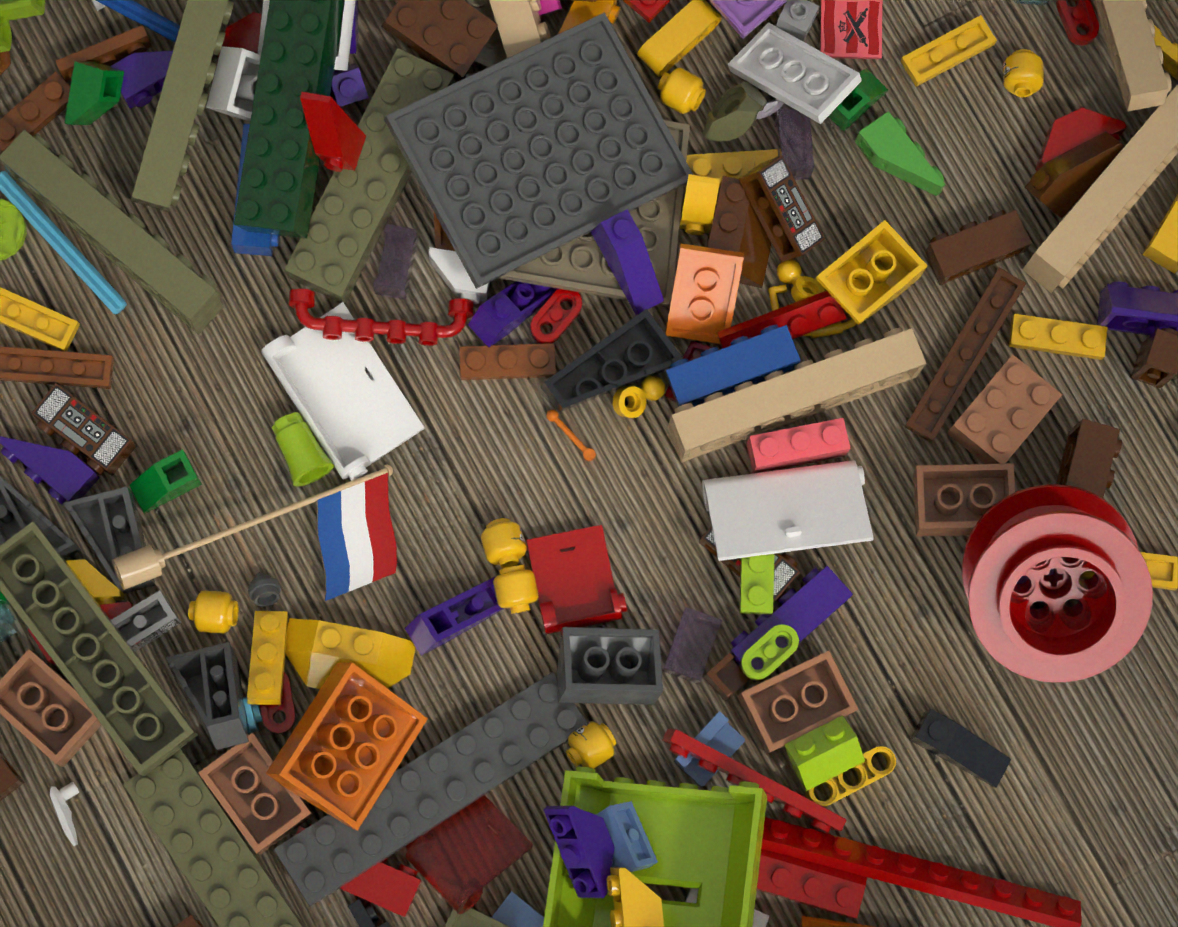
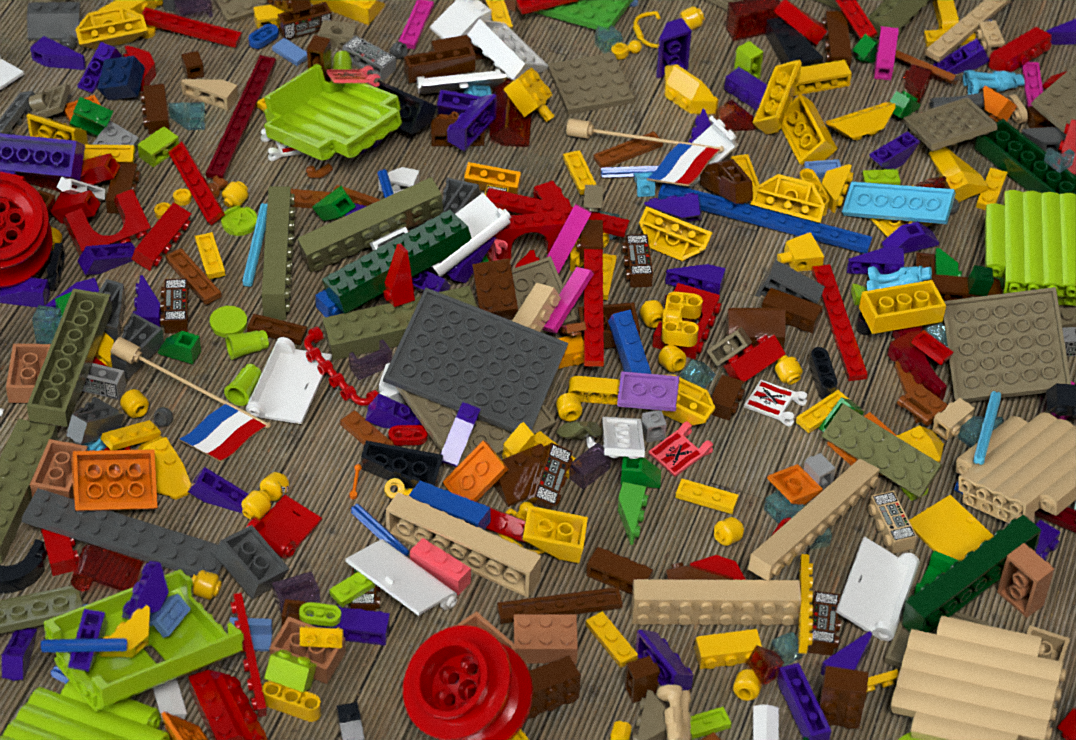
camera: 55 degrees right, 30 degrees down
none -> lime tile [209,306,248,338]
none -> lime plant [225,330,269,360]
none -> reddish brown plate [247,314,307,345]
none -> yellow hinge [300,625,344,648]
none -> blue axle [351,504,409,557]

